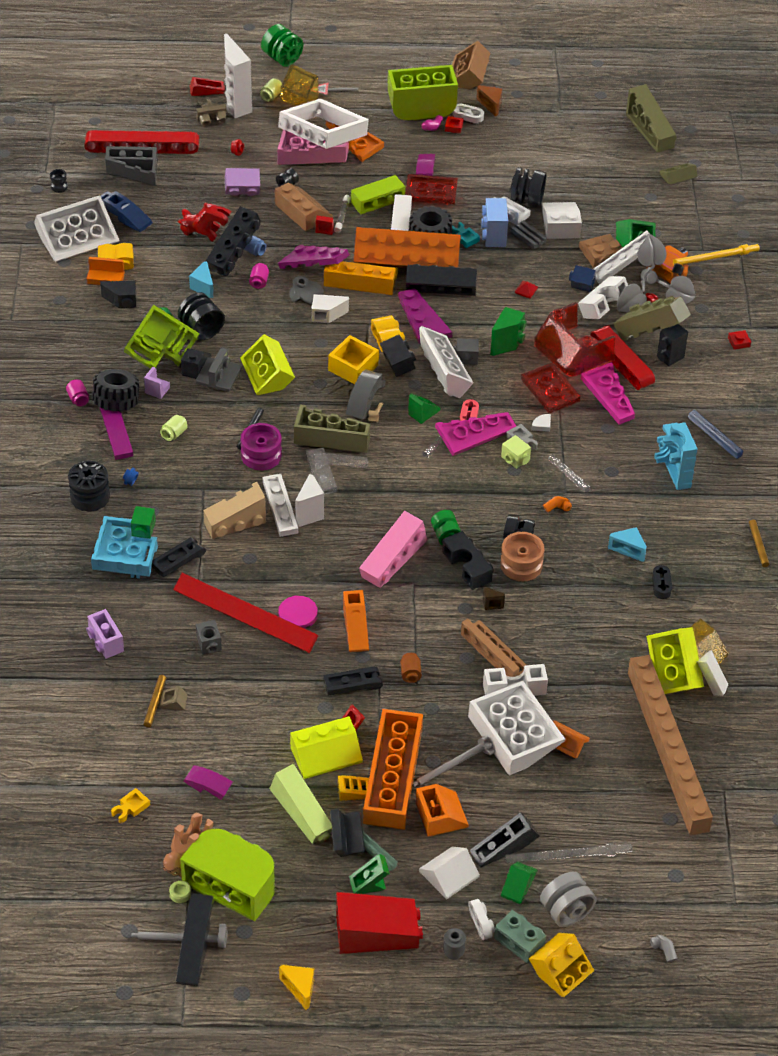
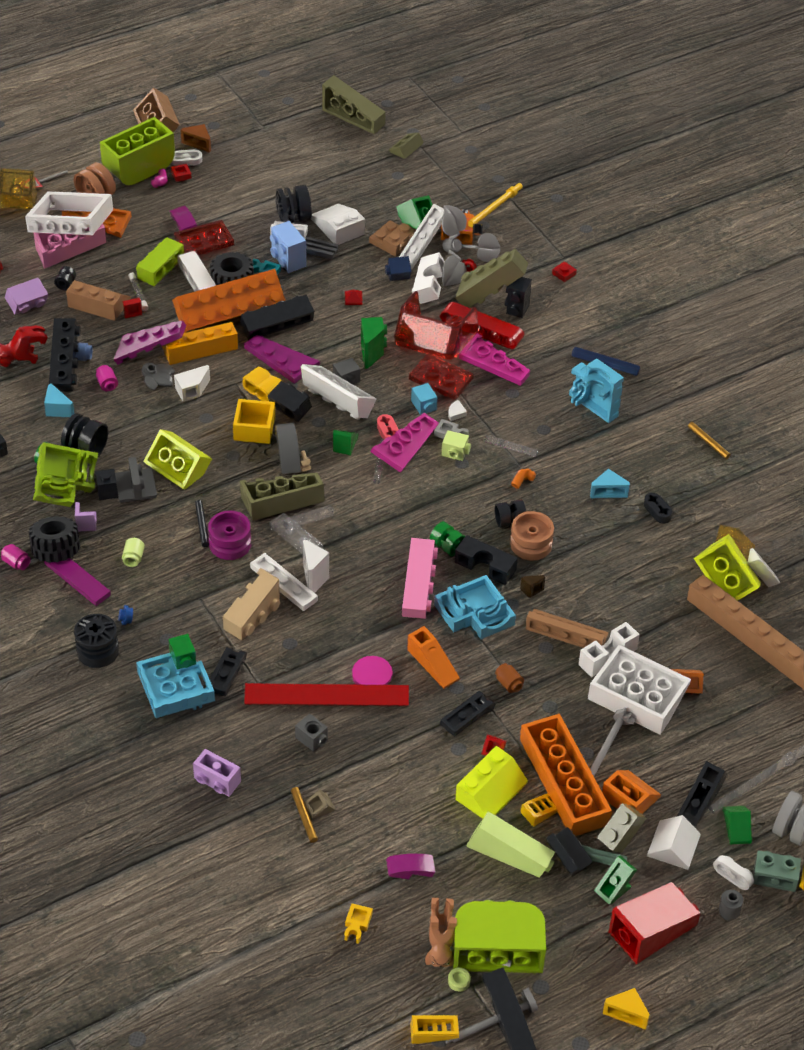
camera: 30 degrees left, 0 degrees up
none -> nougat wheel [73,162,116,195]
none -> yellow slope [410,1015,459,1044]
none -> medium azure brick [411,383,437,415]
none -> medium azure piece [434,575,516,639]
none -> brick [597,803,647,853]

